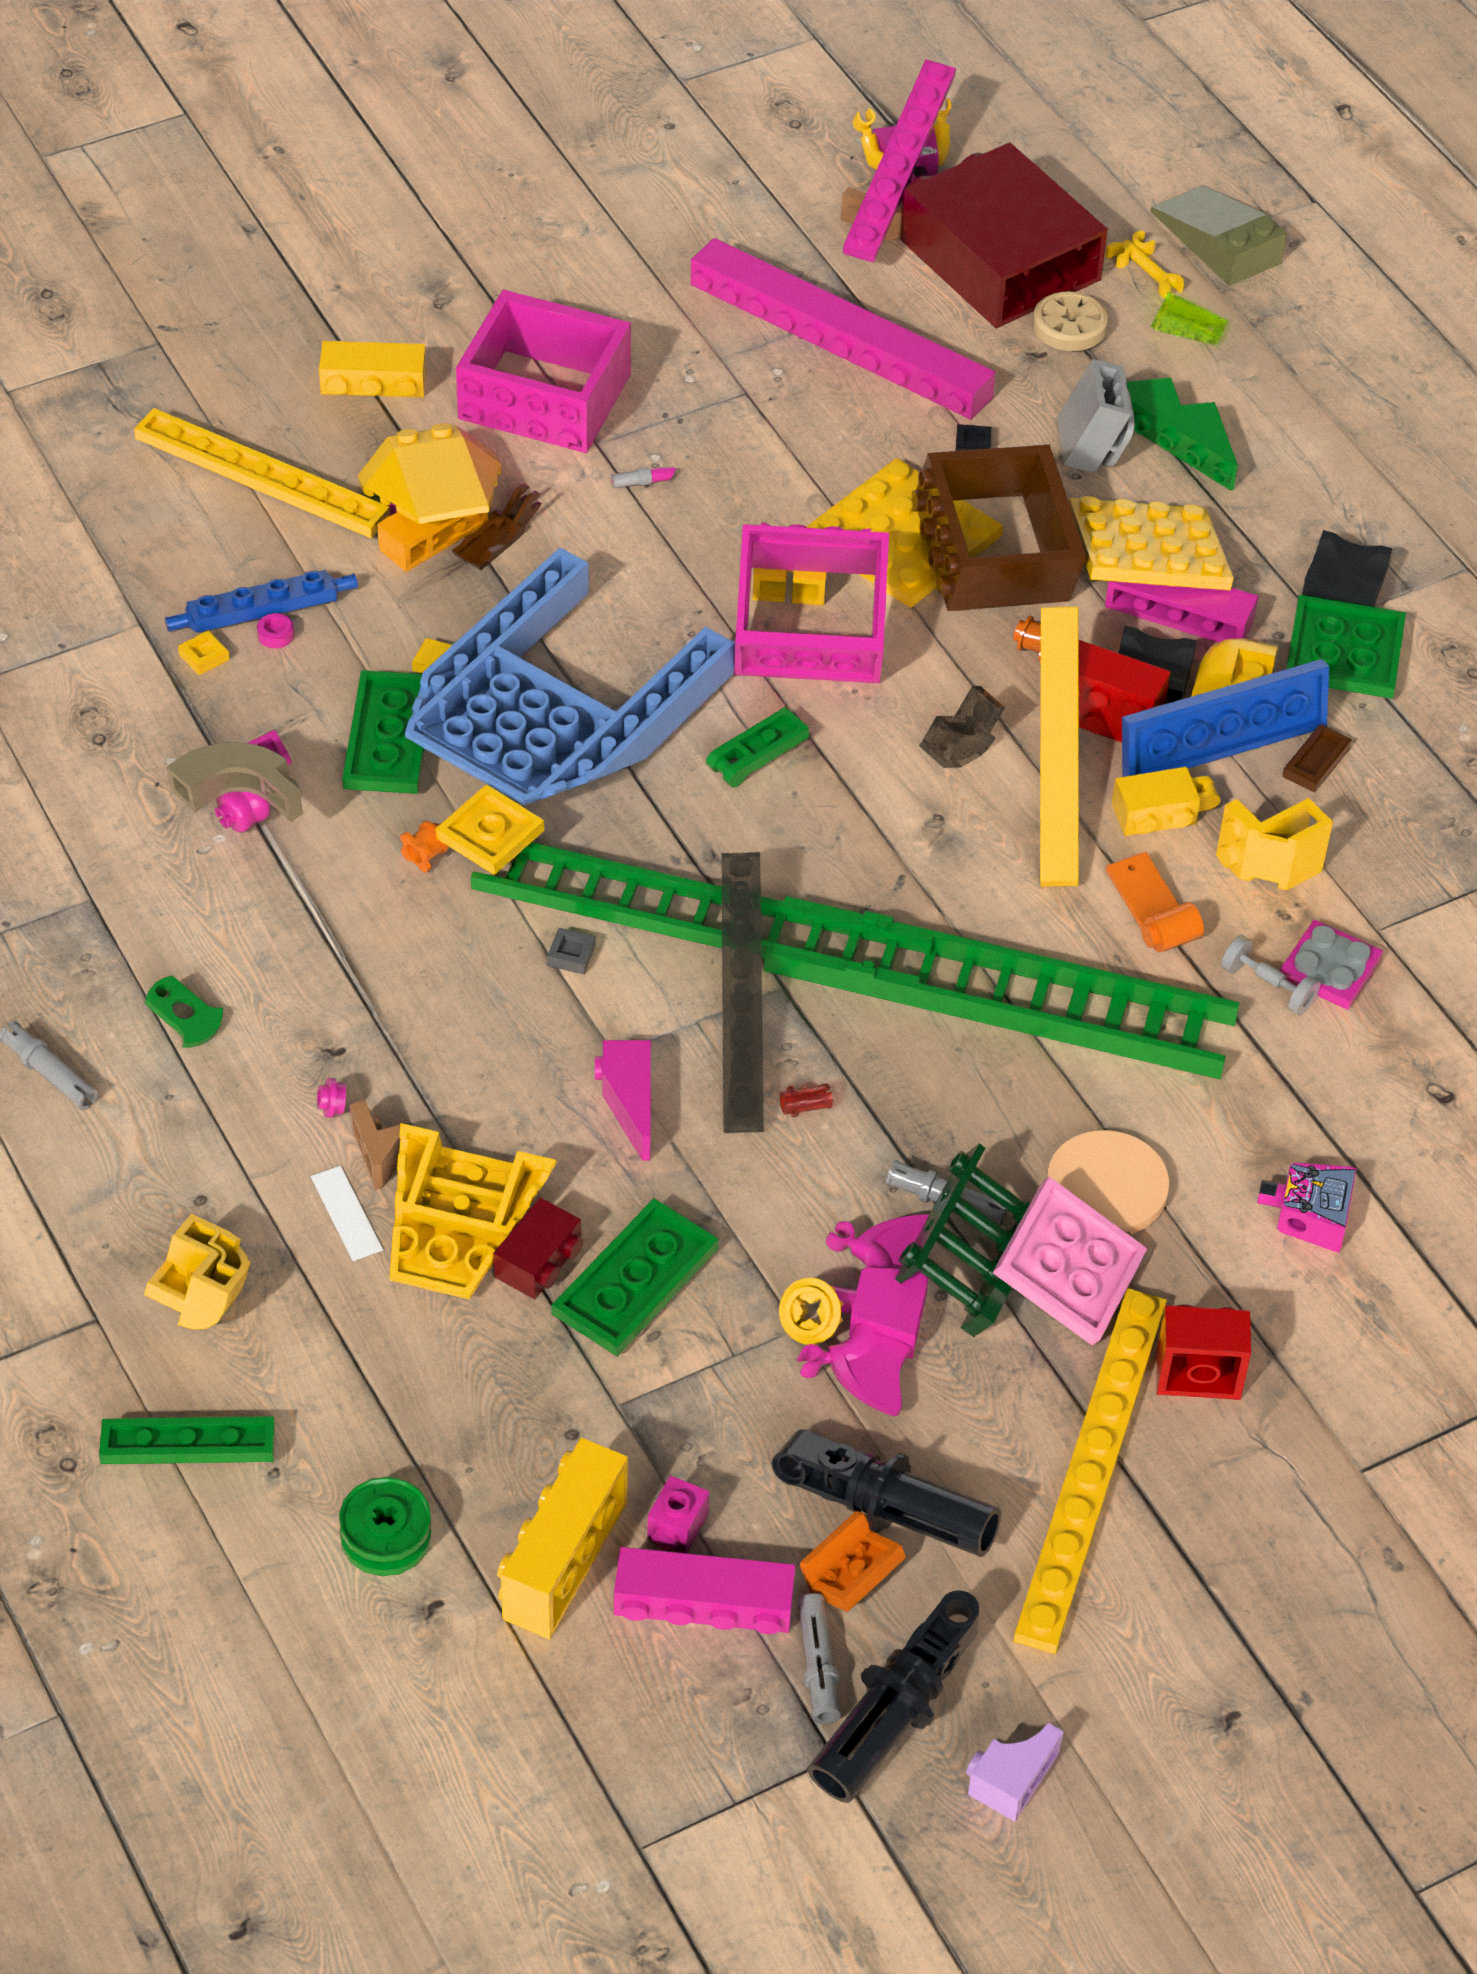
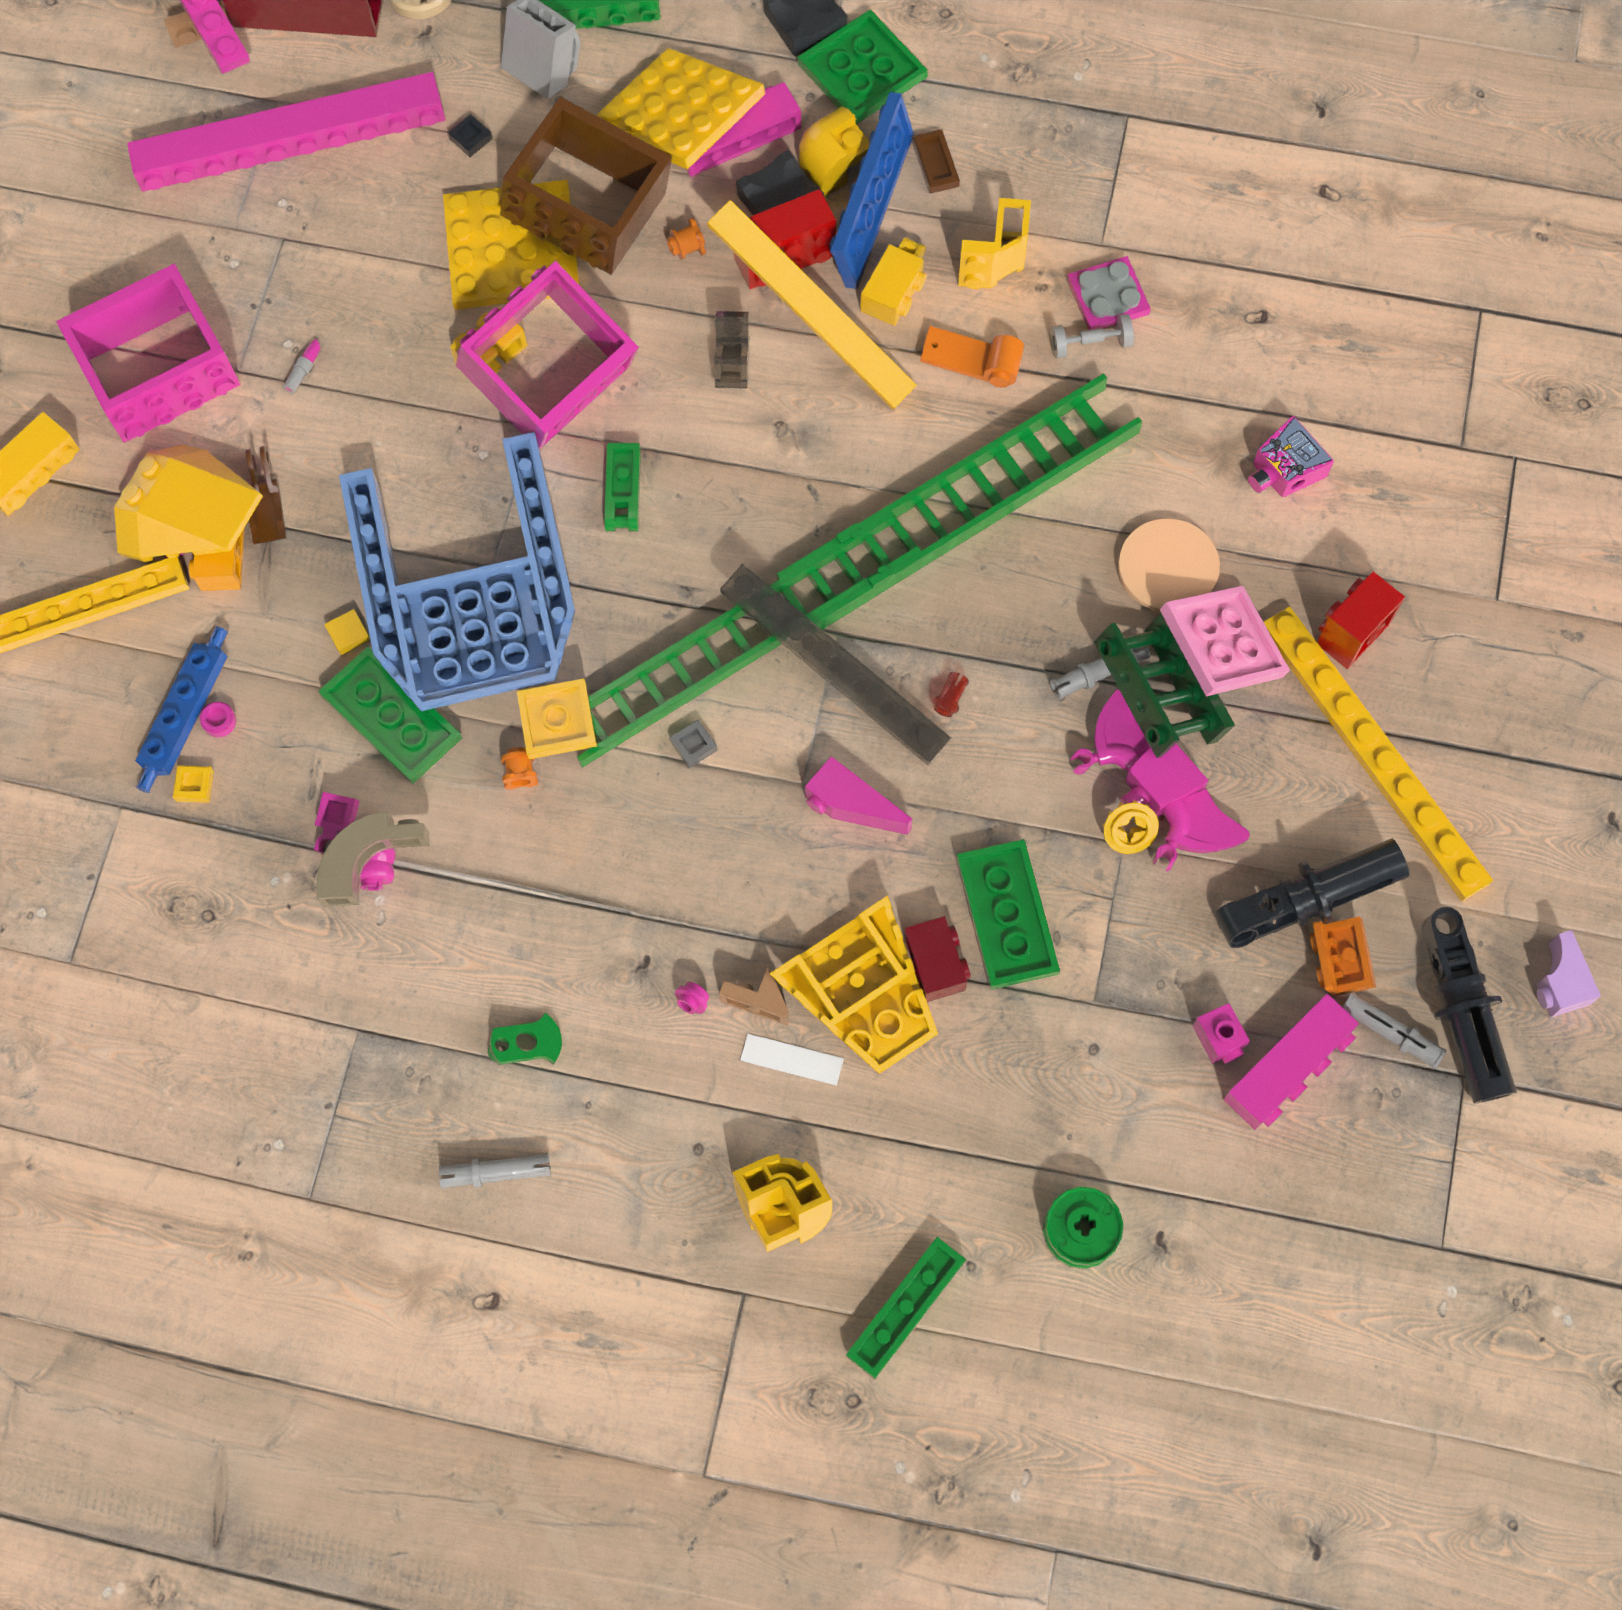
camera: 45 degrees left, 20 degrees up
yellow brick [497,1437,628,1640] -> none

